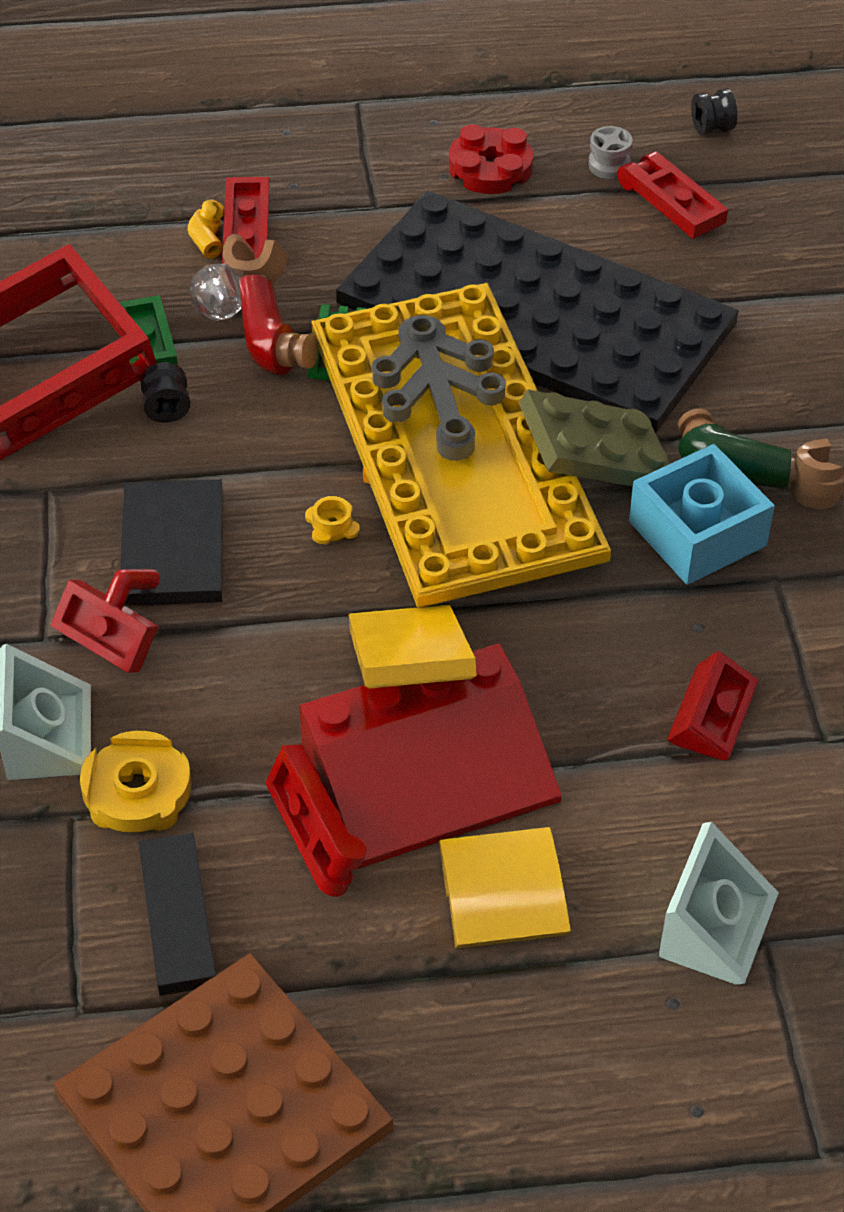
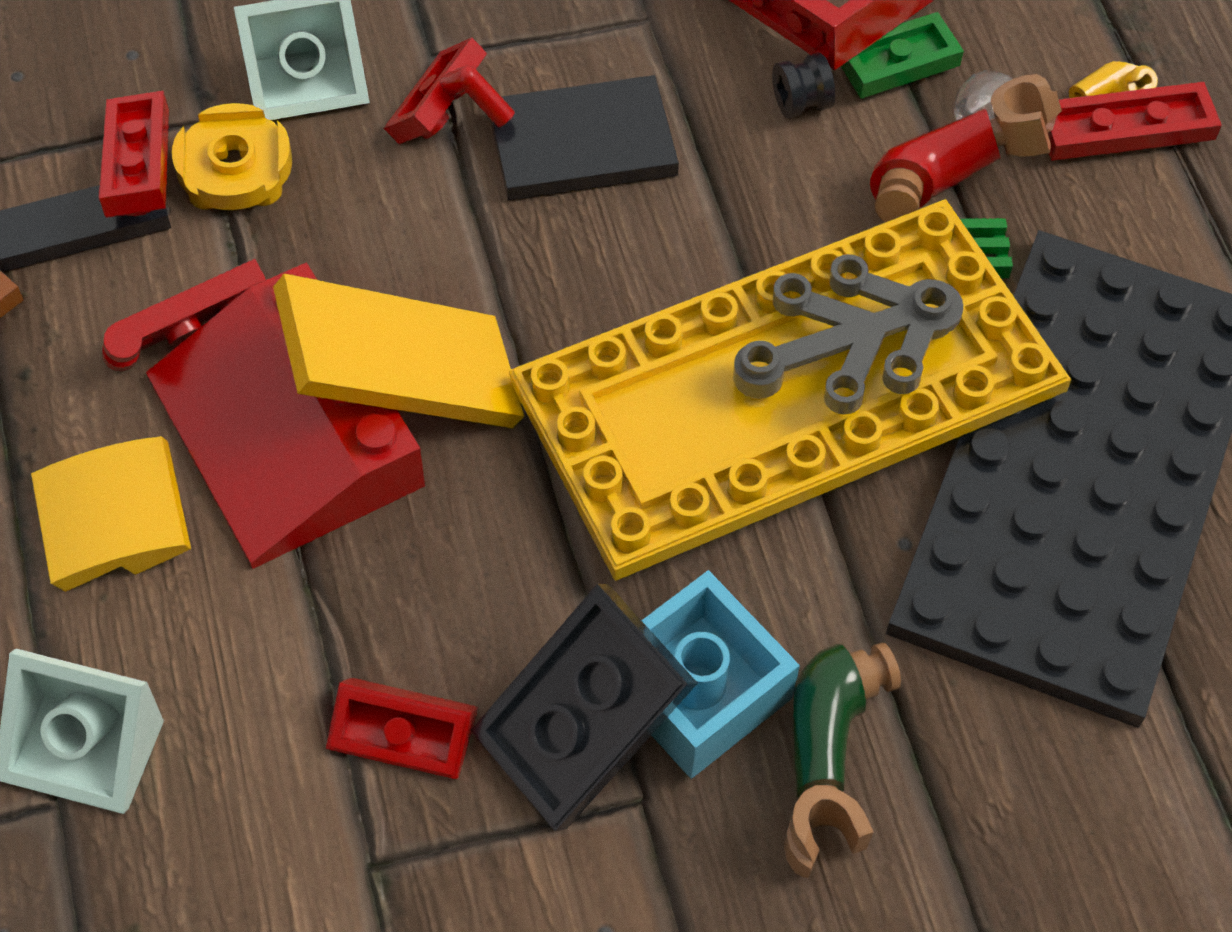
camera: 80 degrees right, 10 degrees up
yellow plate [305,496,360,544] -> none
olive plate [519,389,670,487] -> none
none -> red plate [99,90,169,218]
none -> black tile [471,584,698,831]

